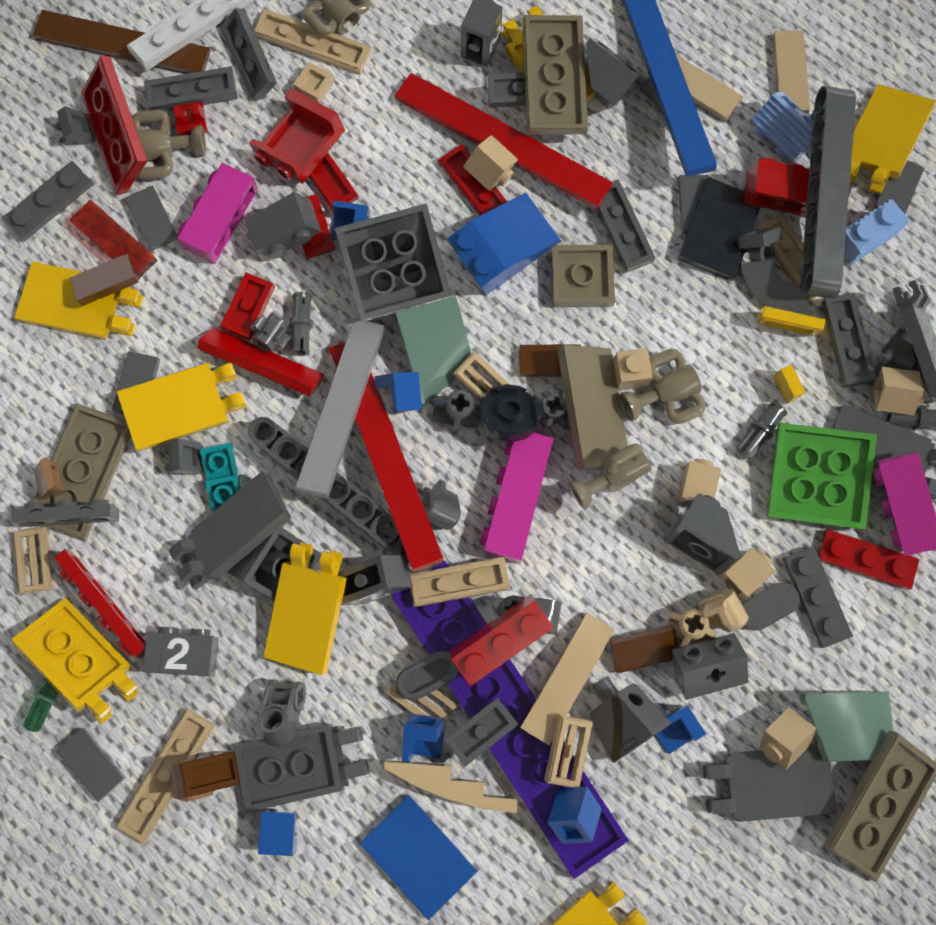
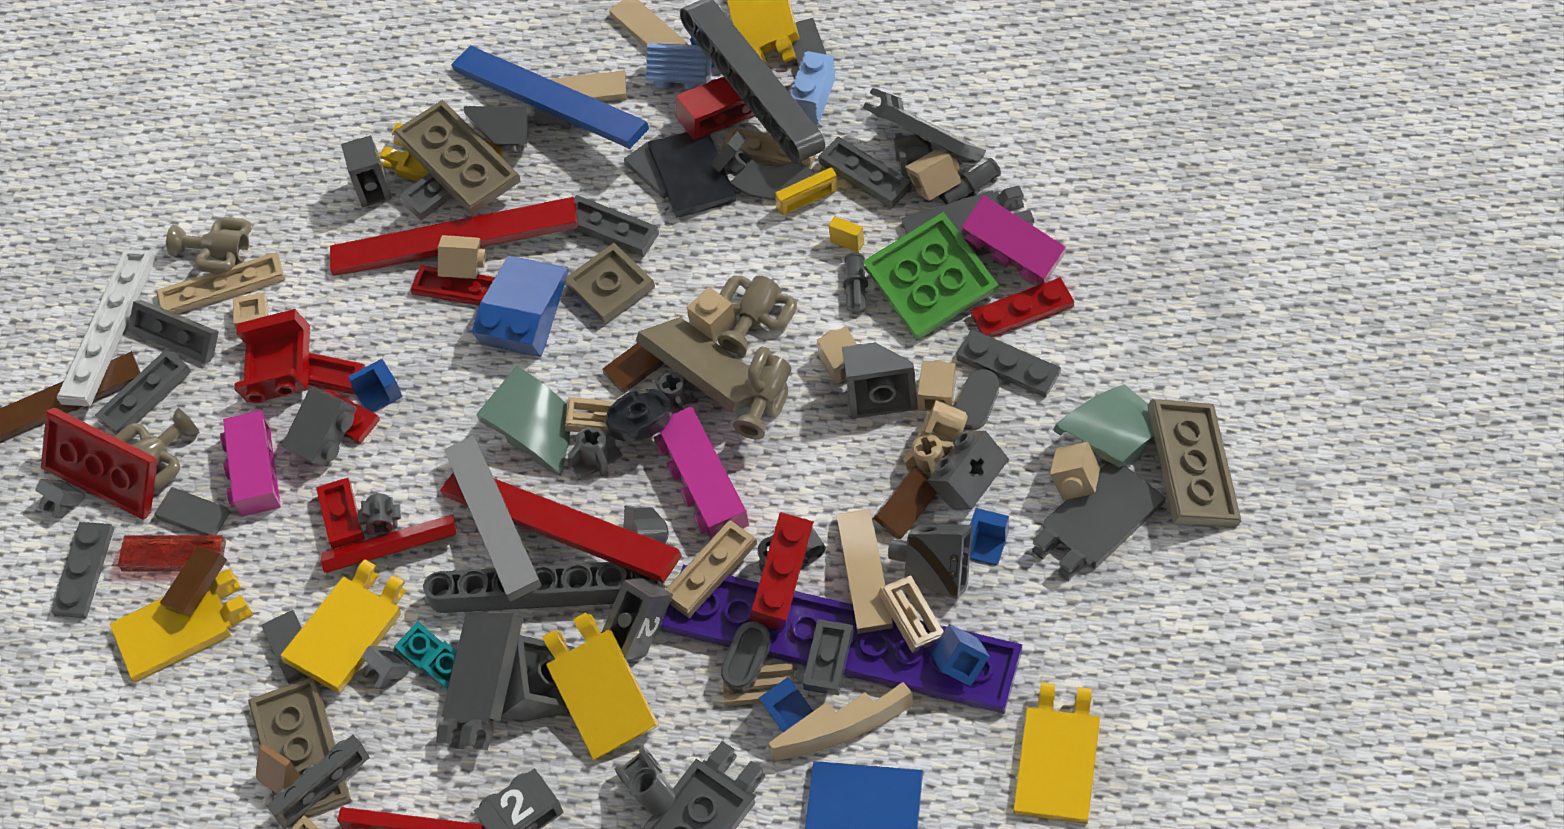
camera: 30 degrees left, 20 degrees down
red tile [173,102,208,136] -> none
dark grey pin [289,291,313,356] -> none
dark grey slope [334,203,451,321] -> none
blue panel [375,372,422,412] -> none

